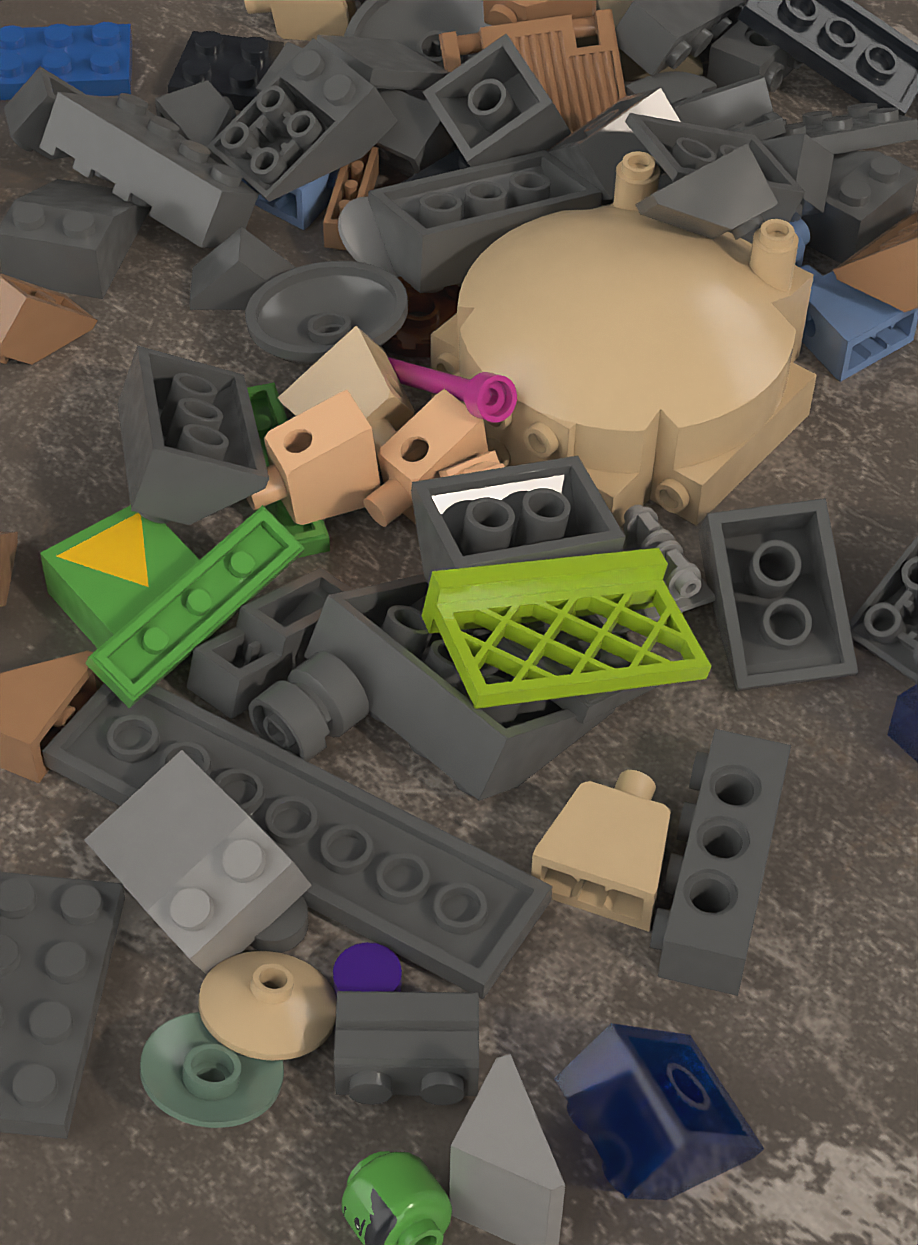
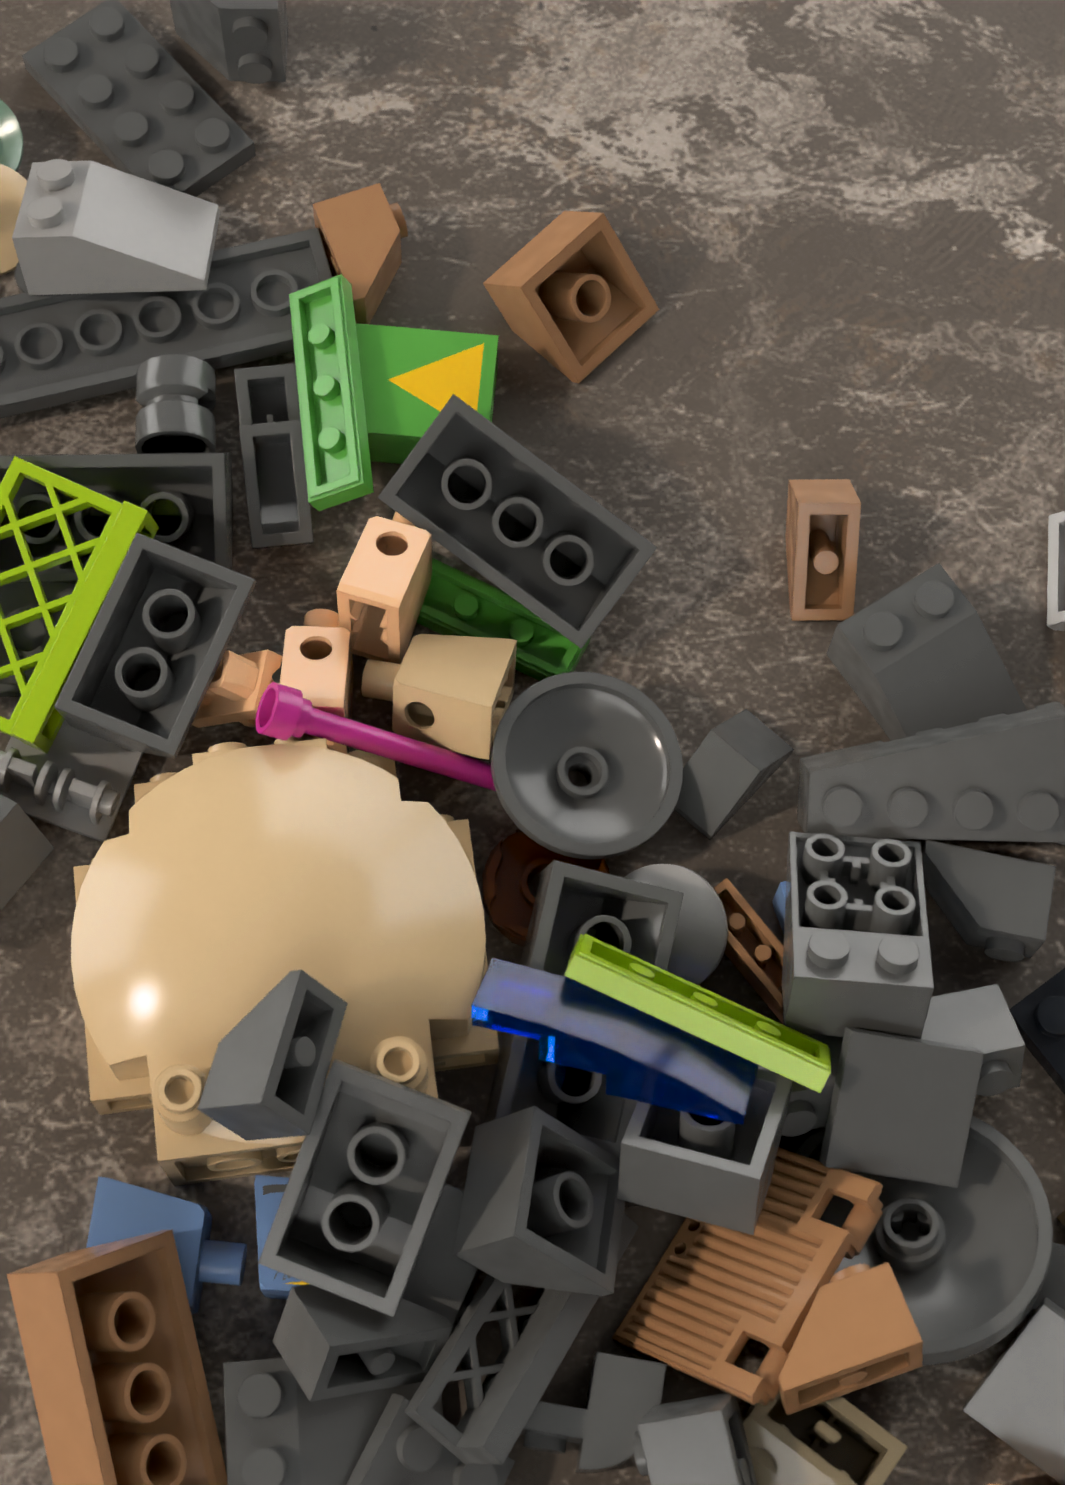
camera: 130 degrees right, 20 degrees up
none -> slope [472,958,759,1125]
none -> lime tile [564,934,831,1093]

